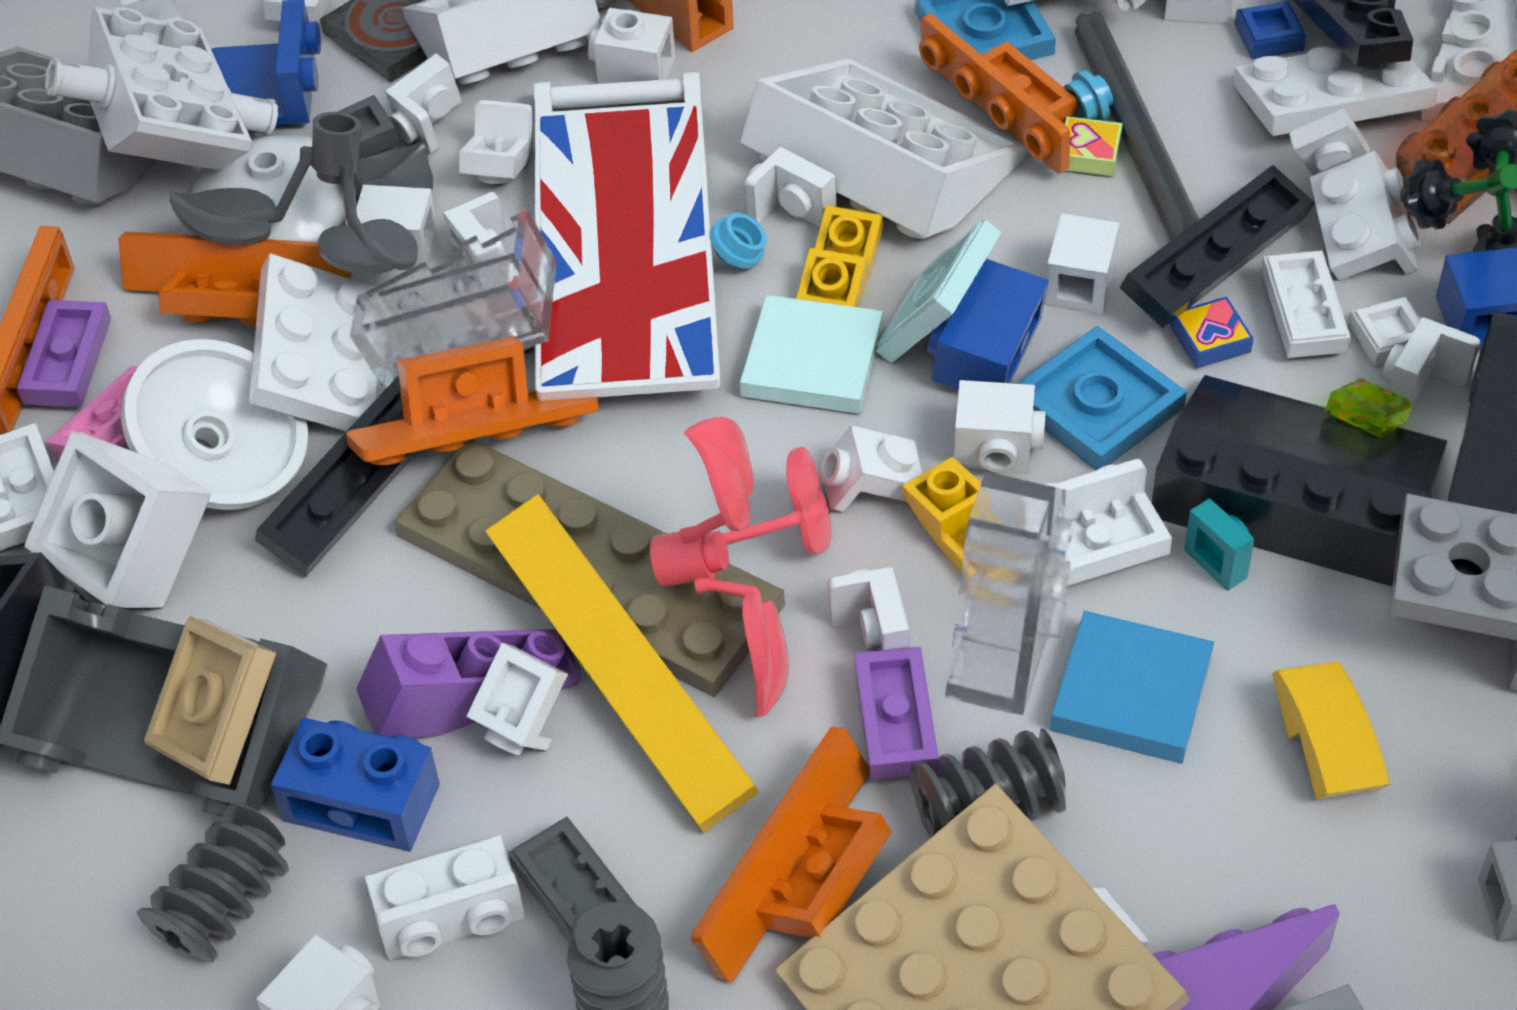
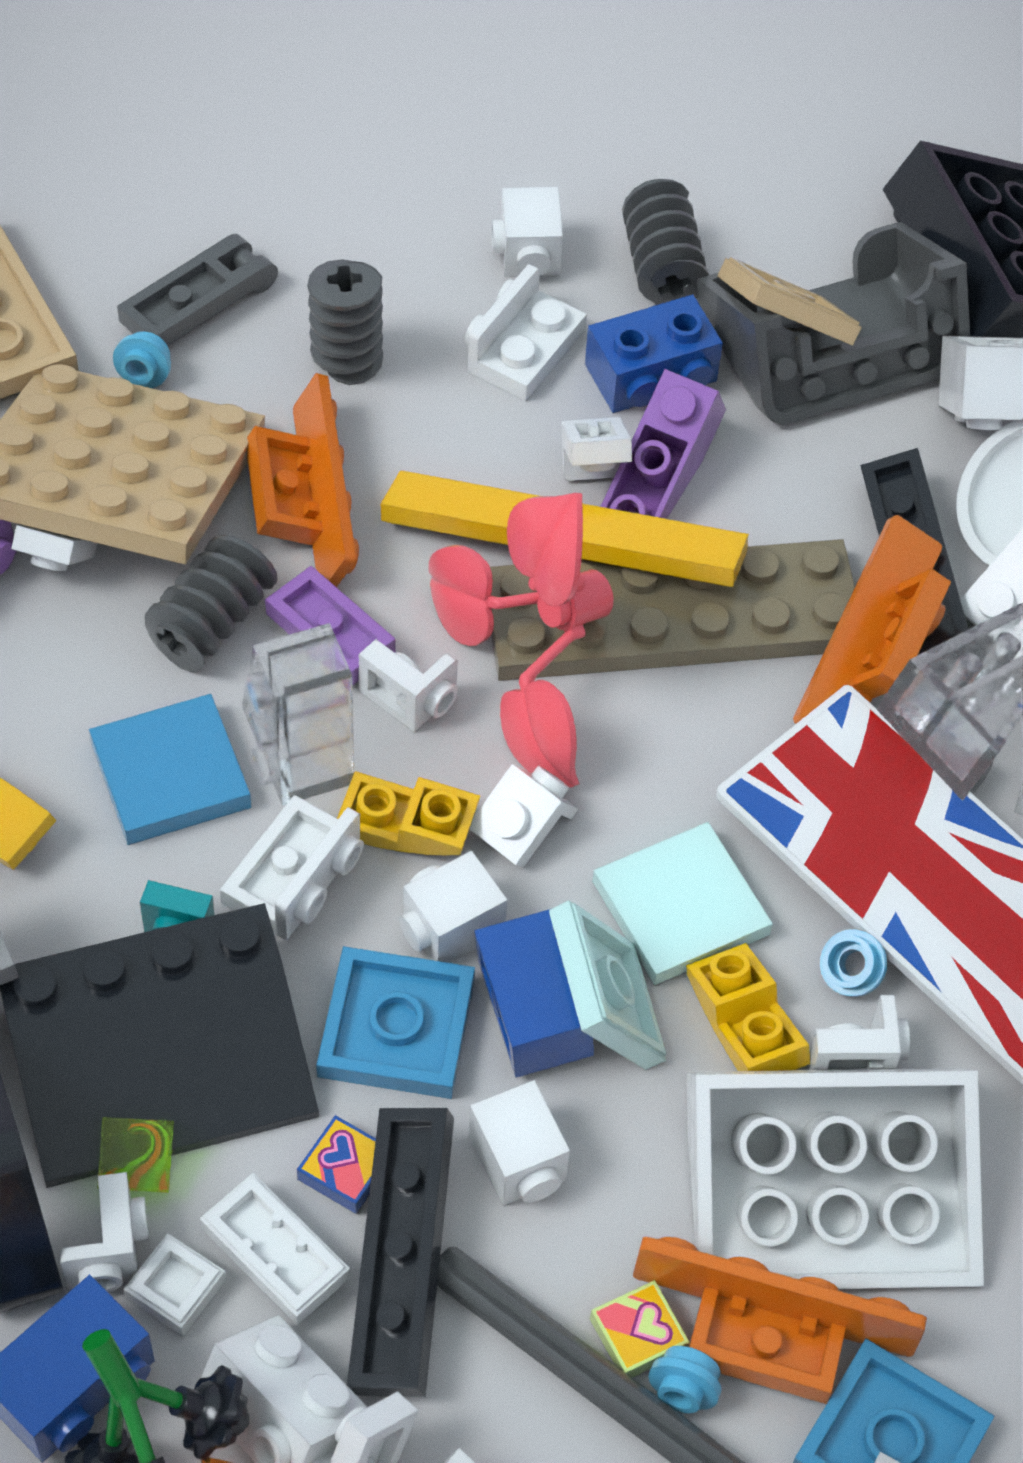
camera: 135 degrees right, 5 degrees up
dark grey plate [508,816,638,943] -> none

